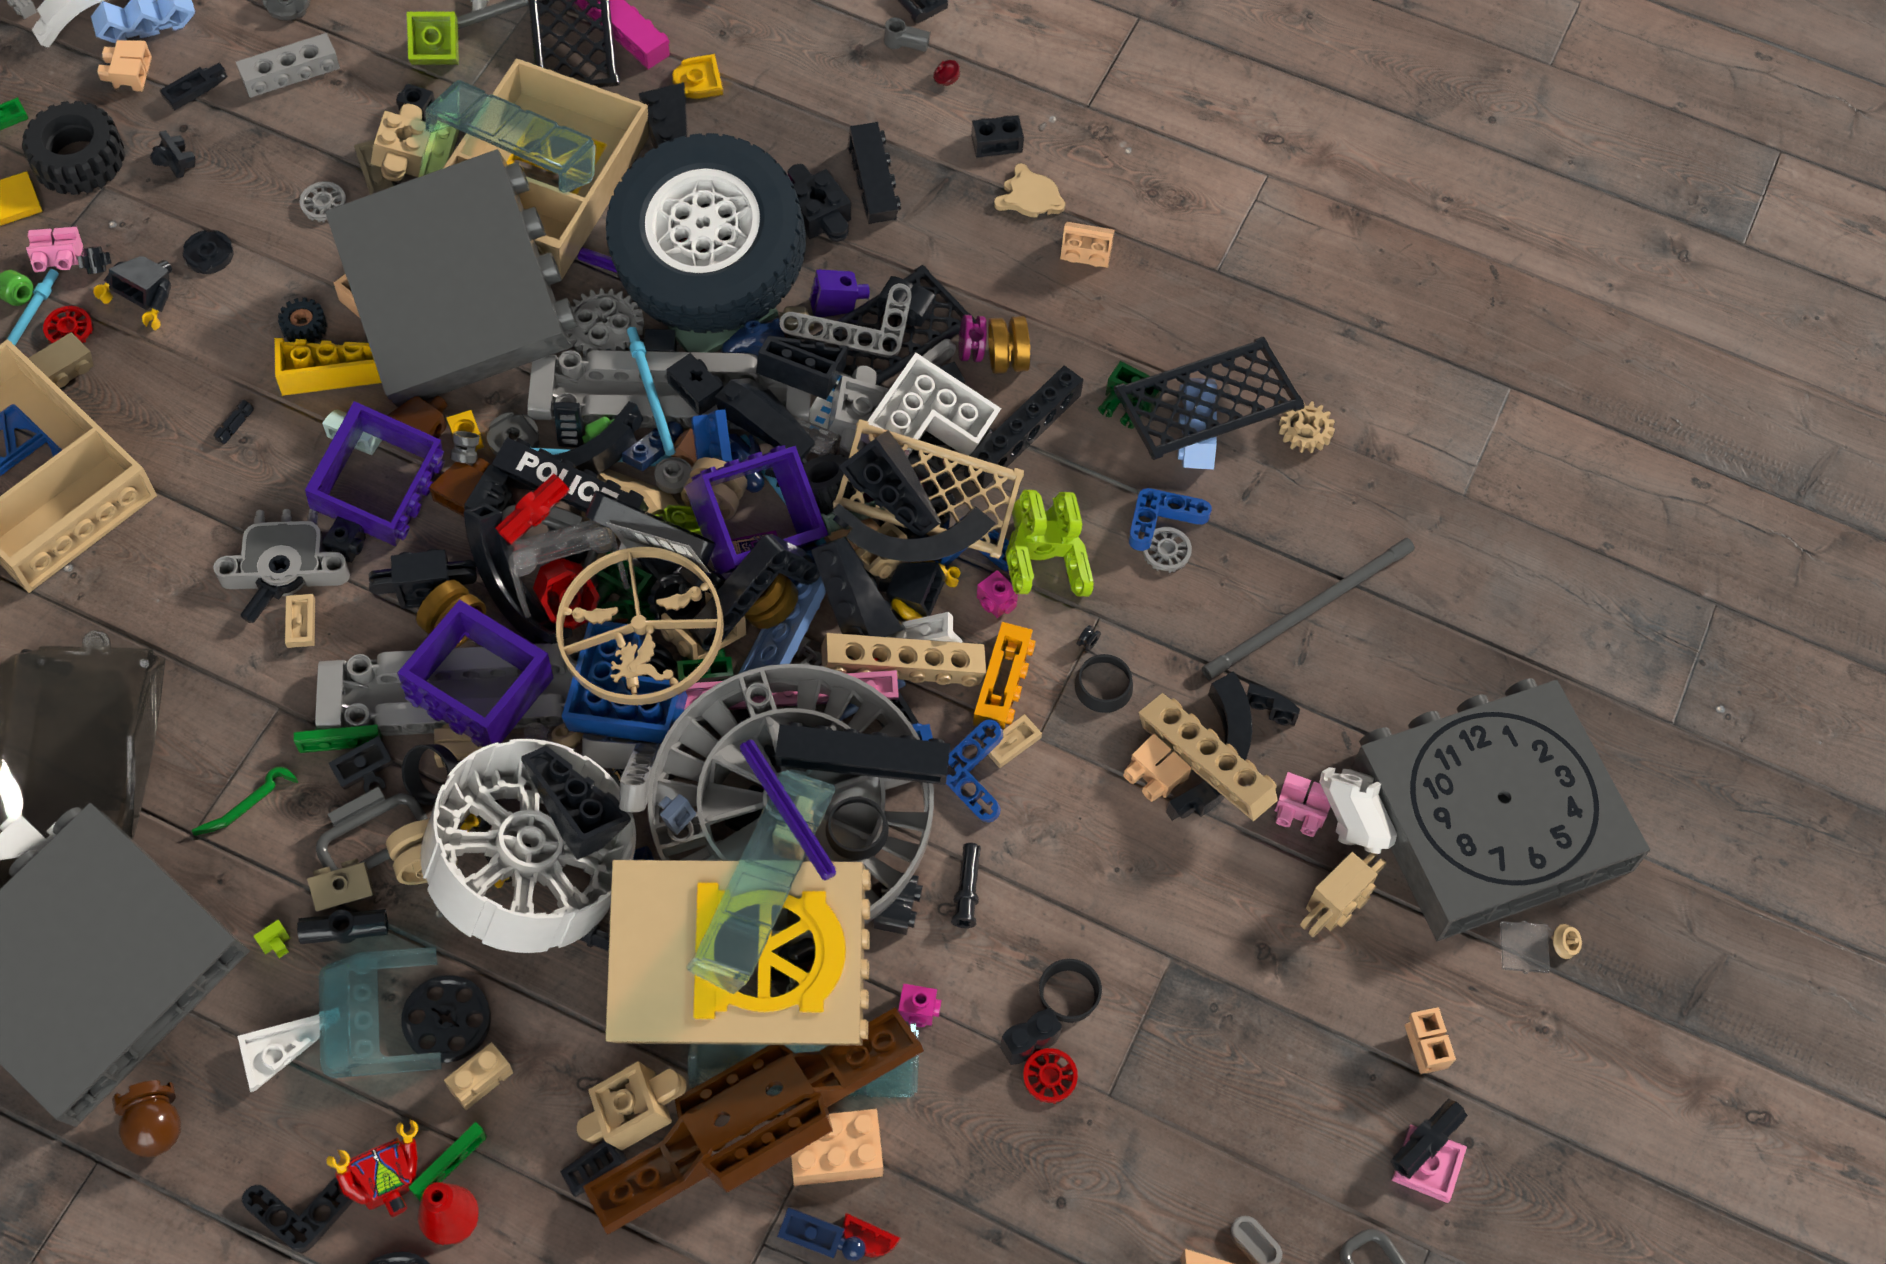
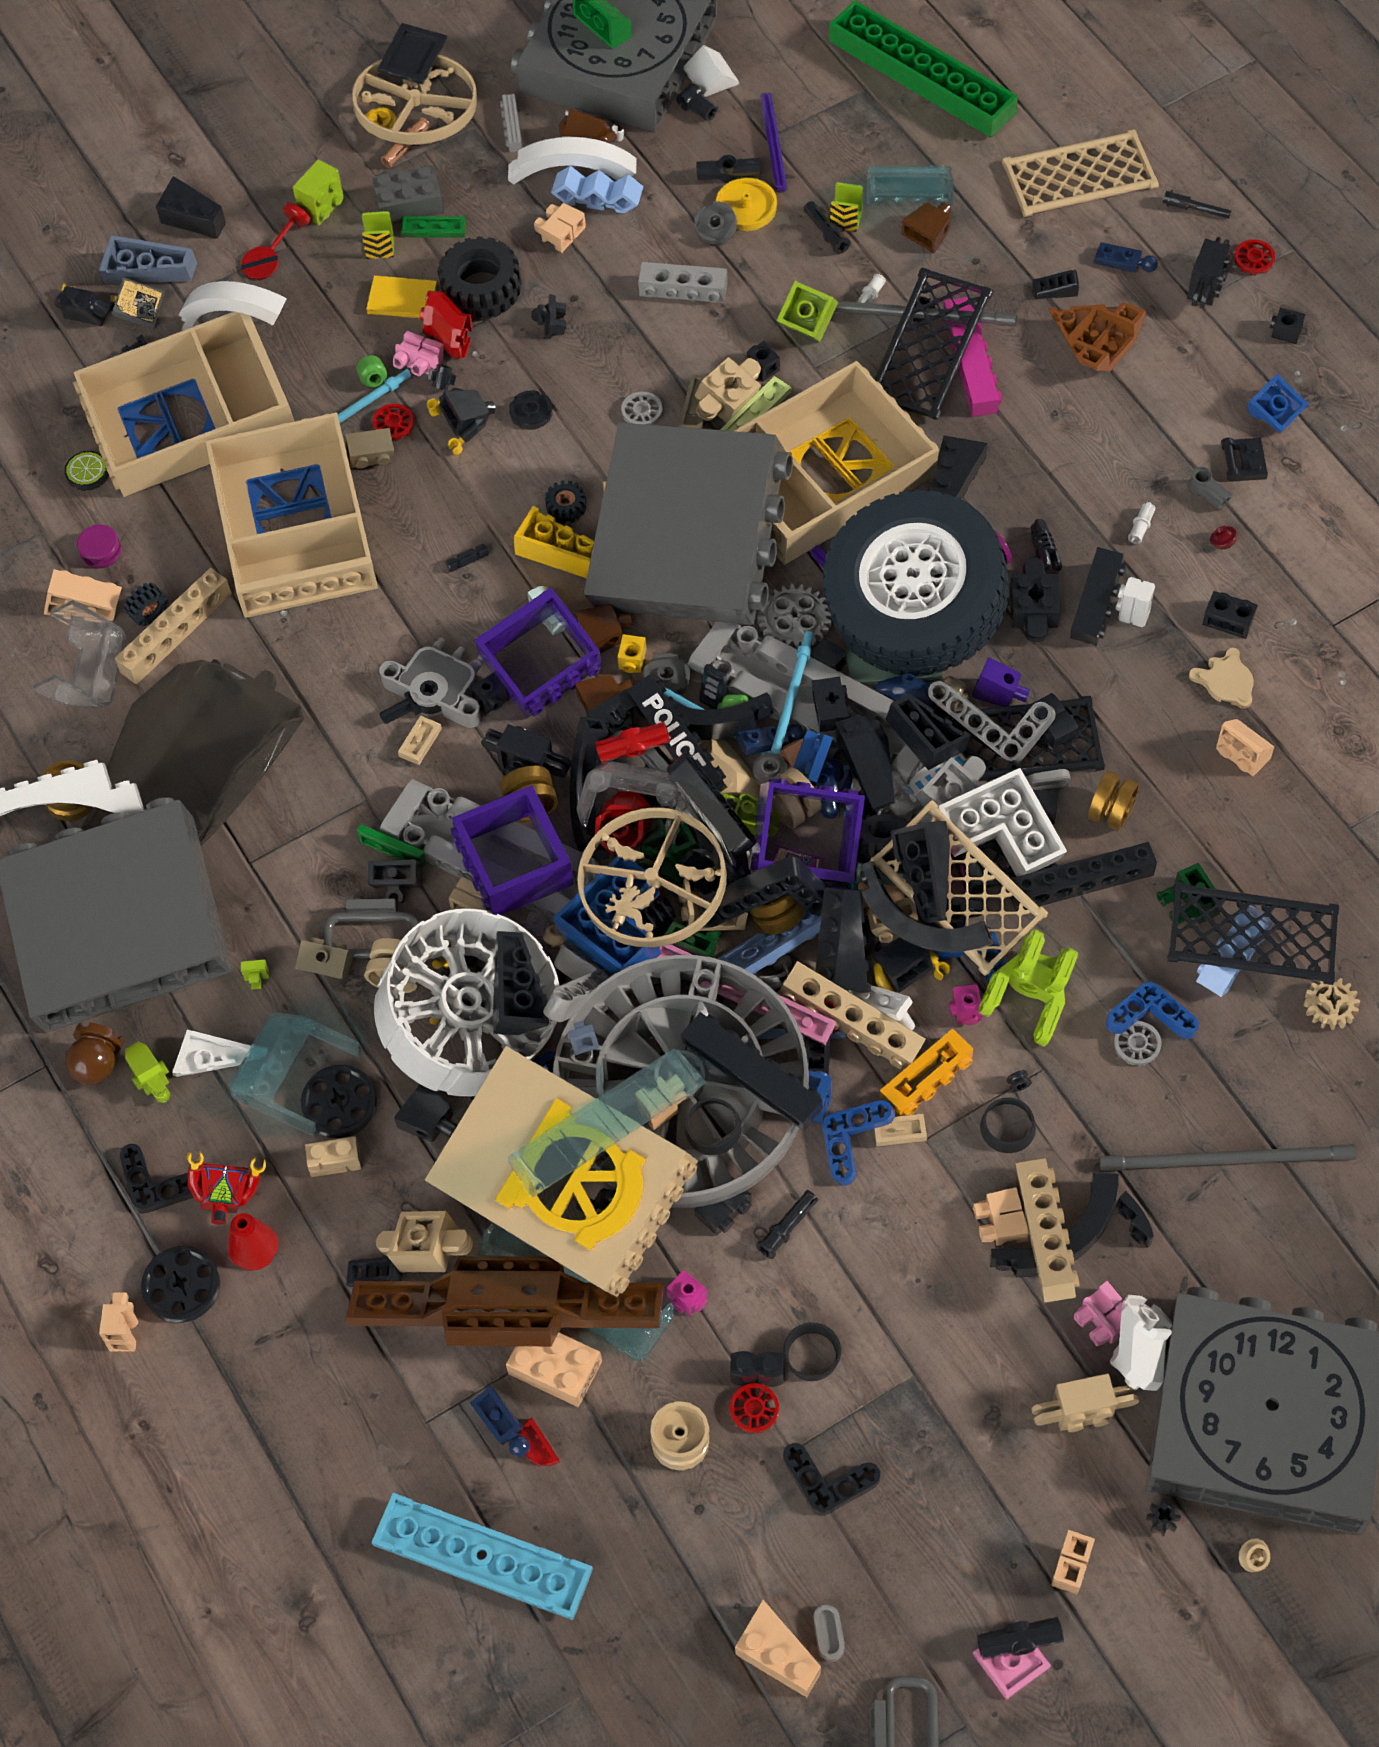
camera: 40 degrees right, 0 degrees up
black hinge [160,62,228,111] -> none
green piece [191,767,298,836] -> none
black piece [297,909,389,945] -> none
black tyre [402,744,458,805] -> none
green tile [408,1122,487,1202] -> none
clear light blue piece [426,80,596,193] -> none
dark grey wheel [450,431,480,463] -> none
yellow tile [672,54,723,99] -> none
dark purple axle [740,739,836,881] -> none
magenta head [958,315,987,362] -> none
clear piece [1500,920,1550,974] -> none
none -> lime hinge [125,1041,171,1103]
none -> black torso [394,1084,458,1142]
none -> red brick [420,291,472,359]
none -> tan wheel [650,1401,709,1470]
none -> black beam [783,1443,880,1516]
none -> black hinge [1030,519,1062,571]
none -> white brick [1116,577,1155,628]
none -> white axle [1128,502,1155,545]
none -> black gear [1146,1499,1181,1536]

